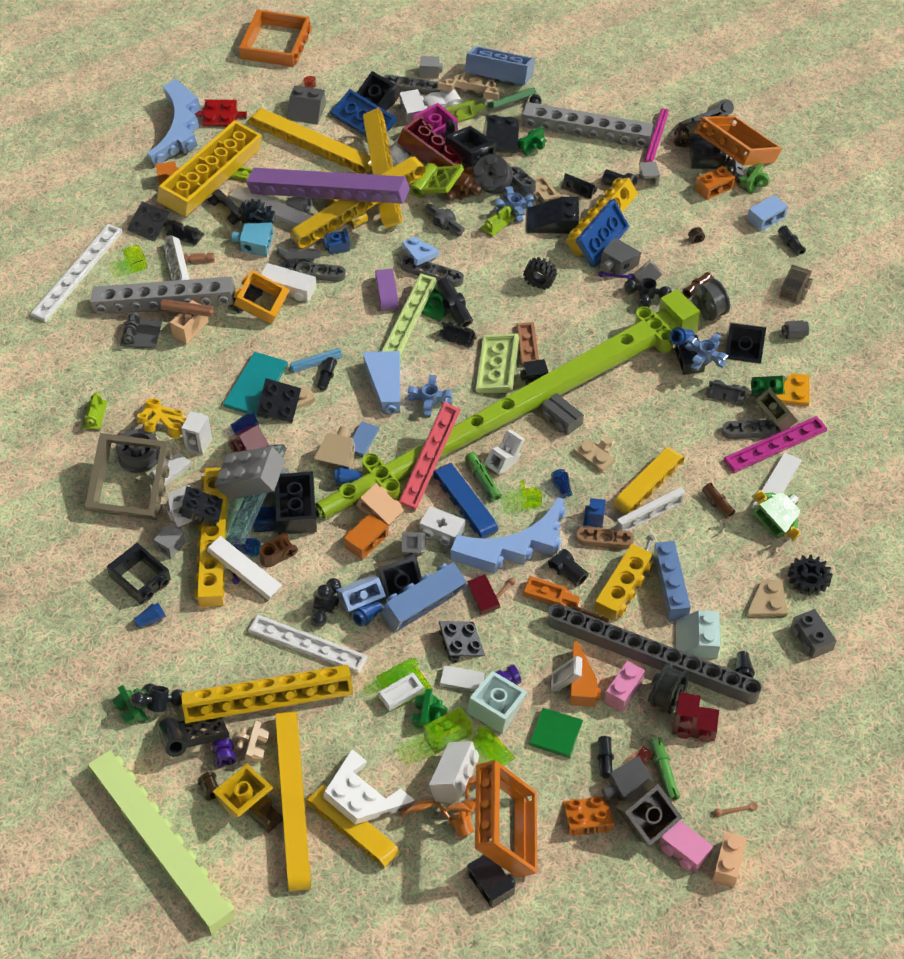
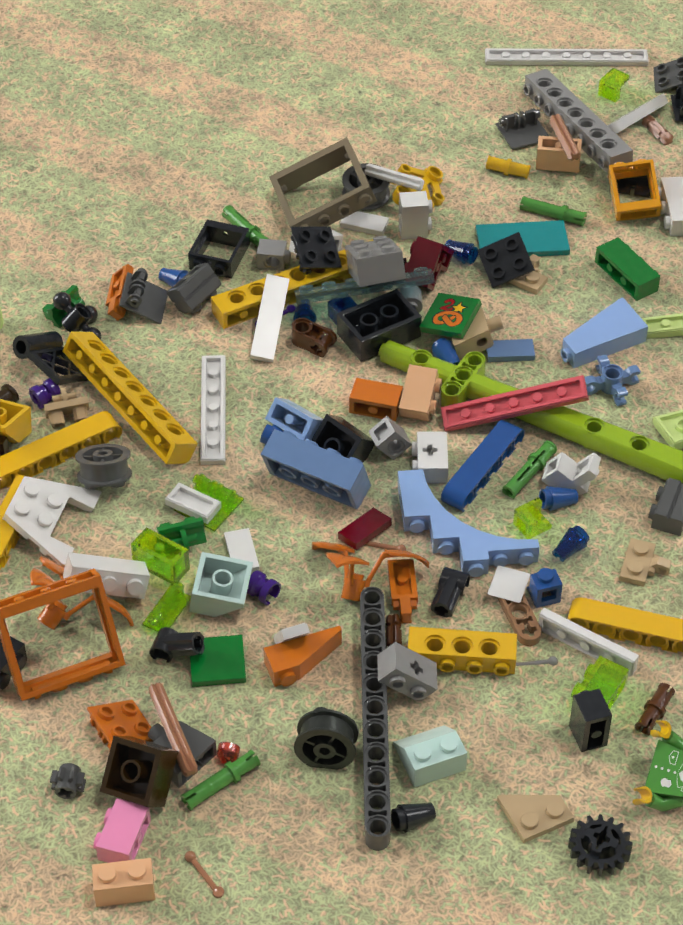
camera: 65 degrees right, 5 degrees down
lime hinge [82,392,108,430] -> none
dark azure axle [290,348,342,373] -> none
black piece [311,578,342,628] -> none
black axle [317,357,337,390] -> none
hinge [439,621,485,663] -> none
black axle [597,736,614,779] -> none
bright pink brick [604,661,645,713] -> none
medium blue brick [653,541,691,622] -> none
dark red brick [672,692,719,742] -> none
dark grey brick [791,609,837,659] -> none
none -> dark grey gear [50,763,86,799]
none -> dark grey wheel [75,444,132,489]
none -> orange hinge [106,264,134,321]
none -> dark grey hinge [119,268,168,324]
none -> black piece [149,627,205,663]
none -> nougat axle [149,682,198,777]
none -> dark grey brick [166,263,222,314]
none -> bright green pin [222,205,269,247]
none -> orange plant [311,541,429,601]
none -> white axle [364,163,424,191]
none -> light grey brick [377,642,438,700]
none -> green tile [419,293,482,339]
none -> yellow pin [486,155,531,179]
none -> white sticker [487,566,530,603]
none -> bright green pin [520,196,587,226]
none -> blue cone [539,486,578,511]
none -> black brick [569,688,612,752]
none -> clear neon green brick [571,656,629,709]
none -> green brick [595,237,660,301]

